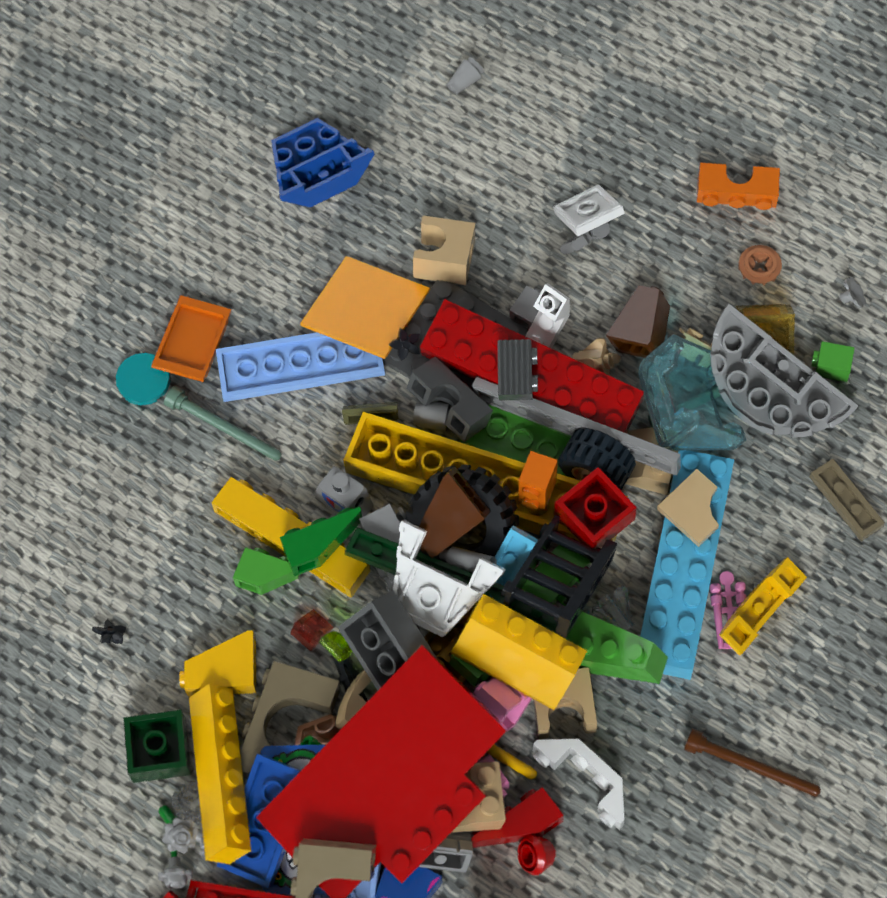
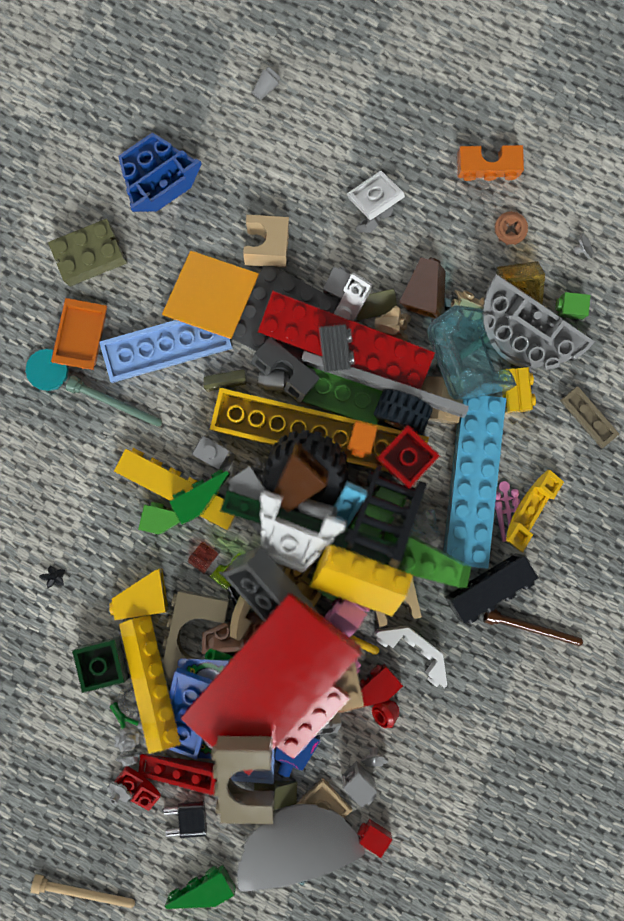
camera: 10 degrees left, 20 degrees up
black plant [388,328,420,361] -> none
tan tile [657,469,719,547] -> none
none -> olive piece [48,218,127,286]
none -> olive slope [357,289,397,321]
none -> black brick [444,553,539,624]
none -> yellow brick [500,367,536,413]

